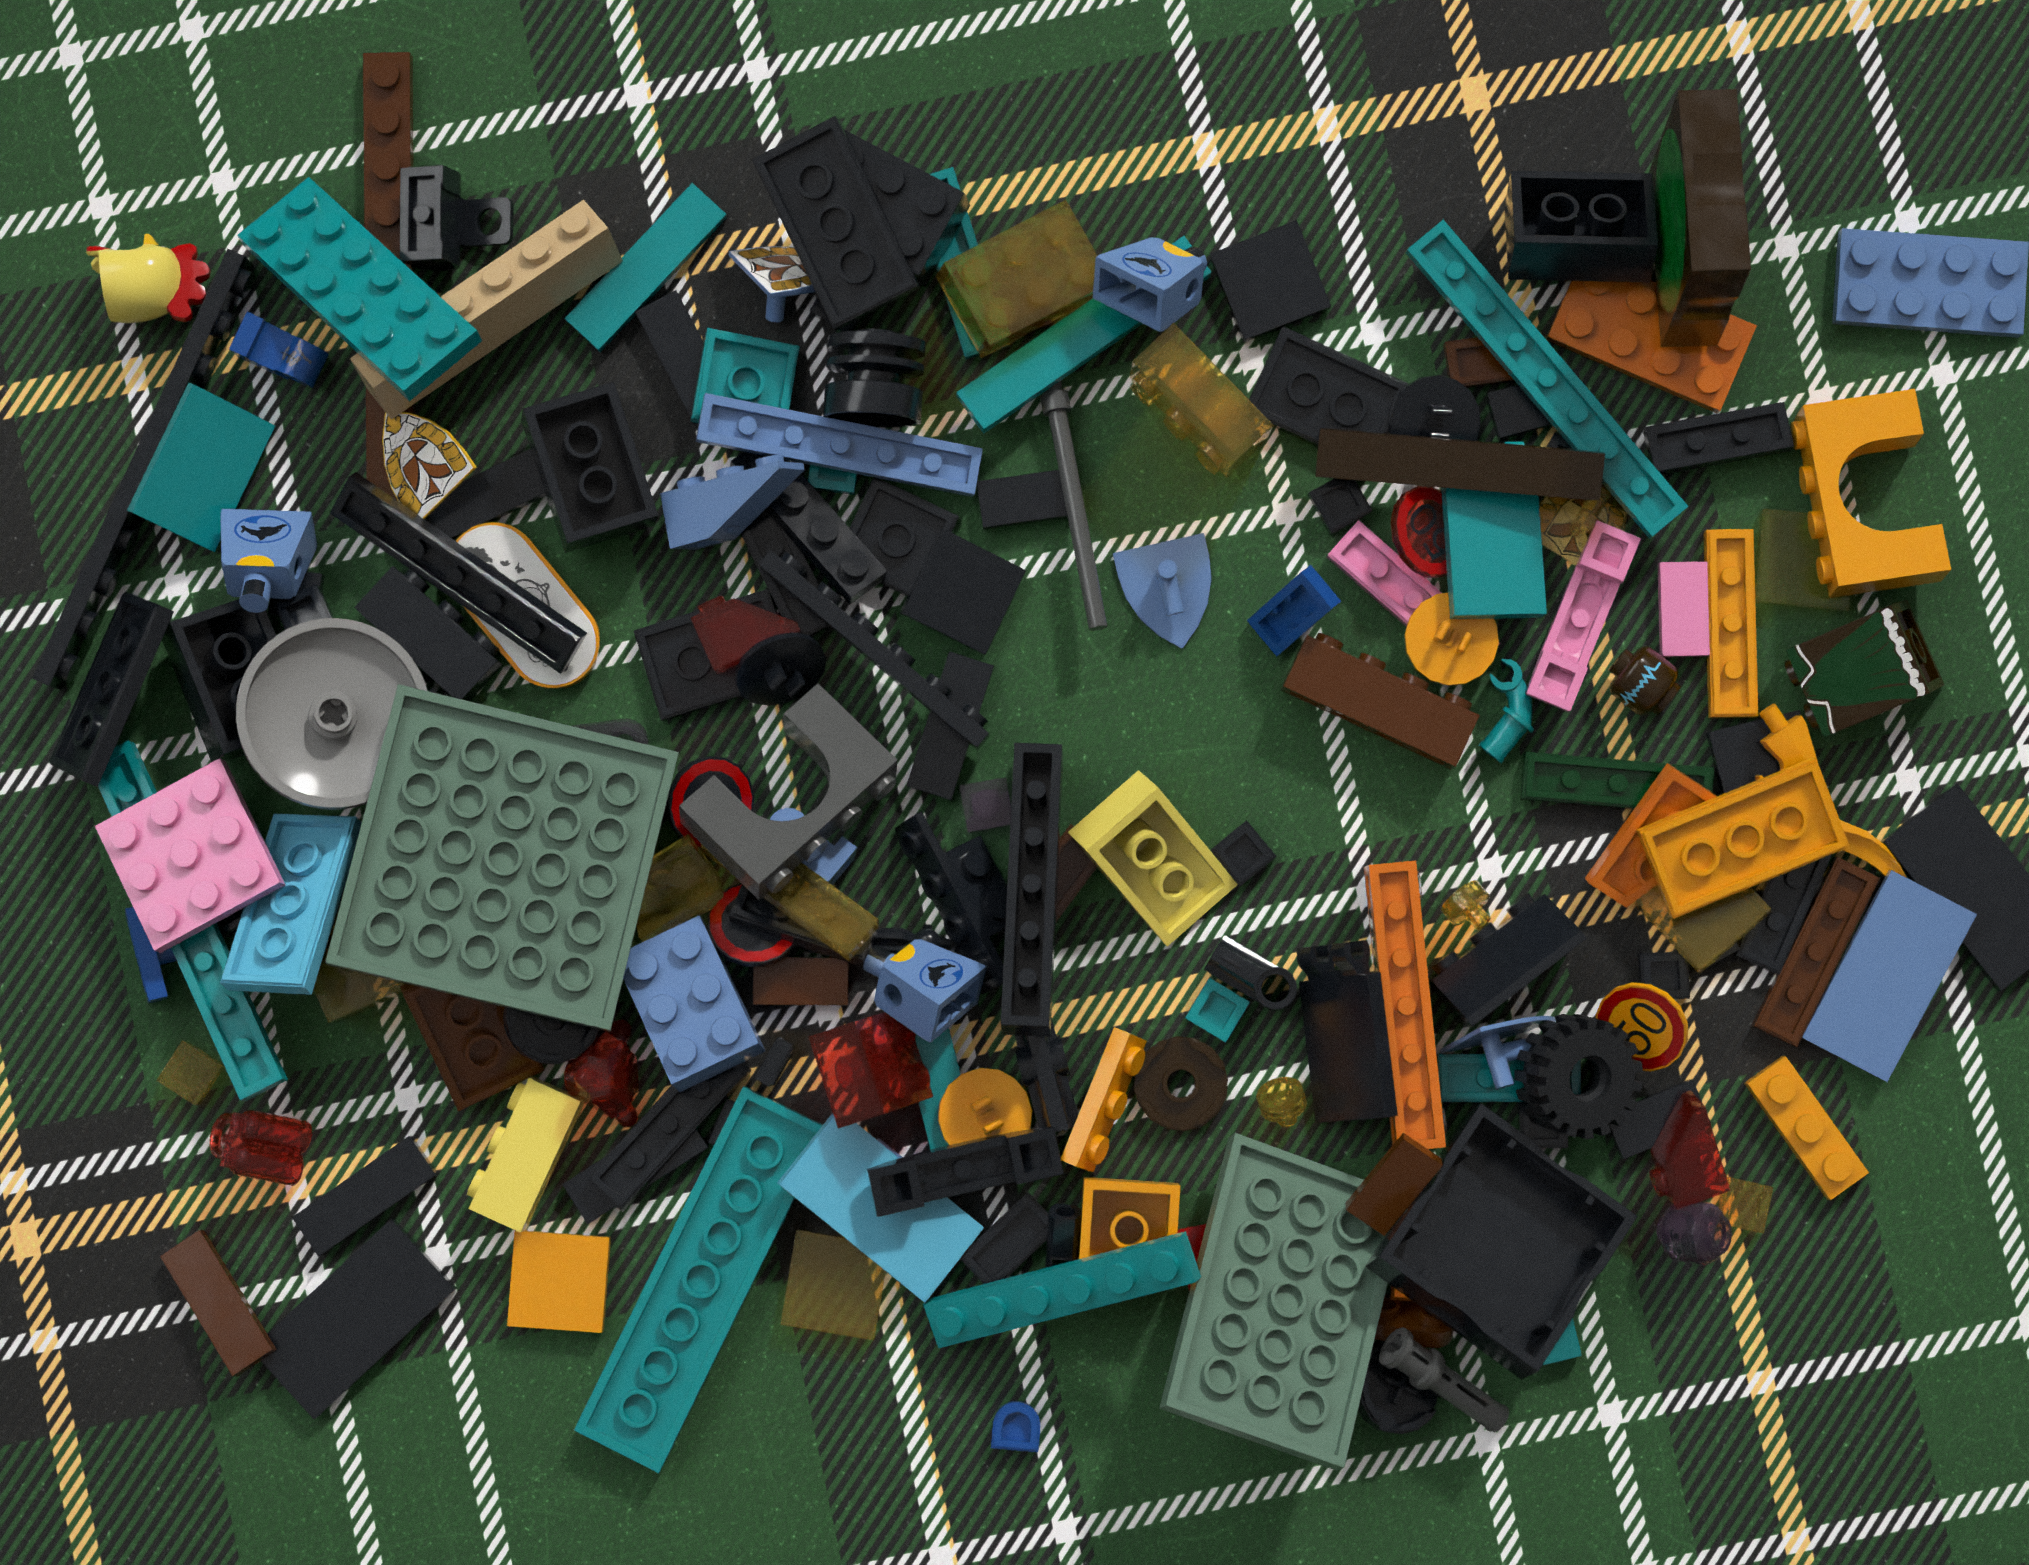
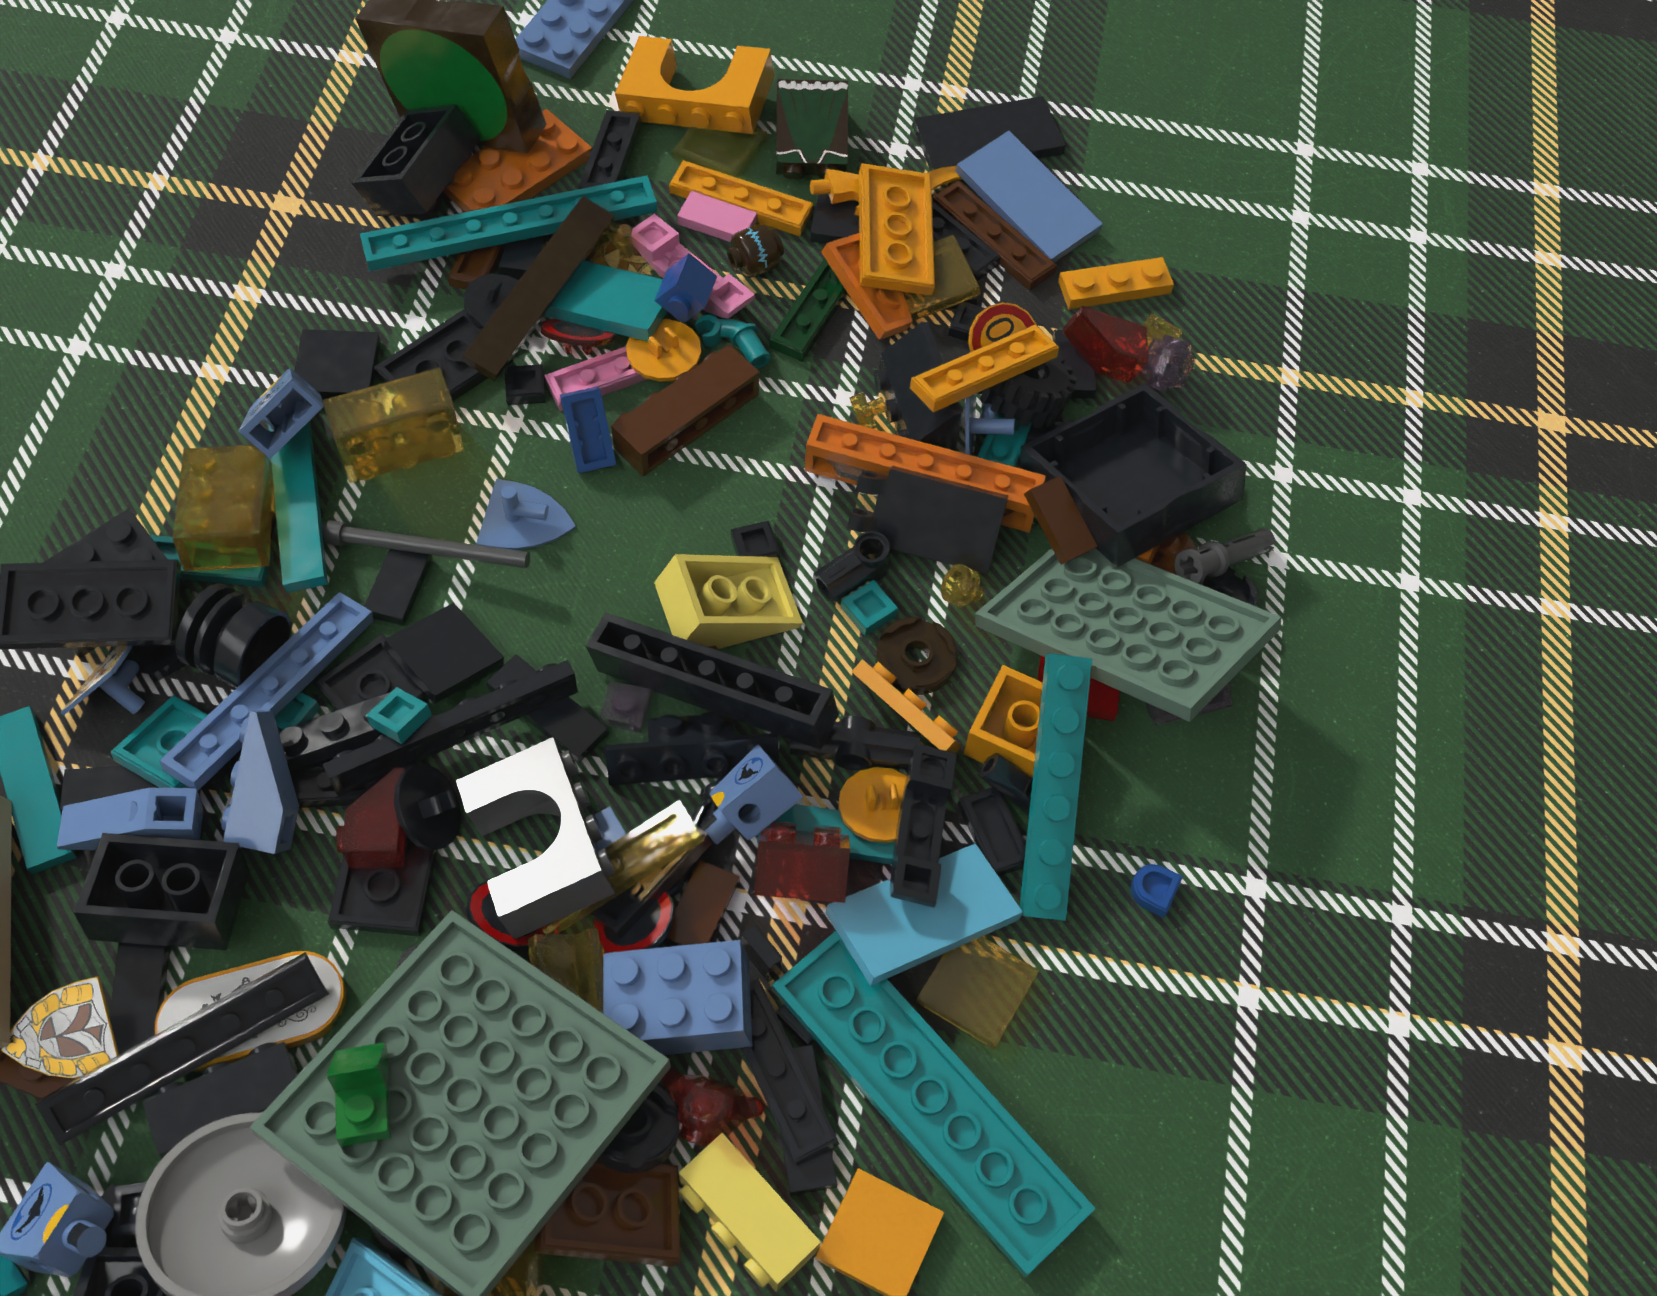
camera: 75 degrees left, 25 degrees down
none -> medium blue slope [57,788,204,850]
none -> green slope [327,1042,391,1147]
none -> teal tile [366,687,432,744]
none -> blue brick [654,253,717,323]
none -> light orange tile [910,324,1059,412]

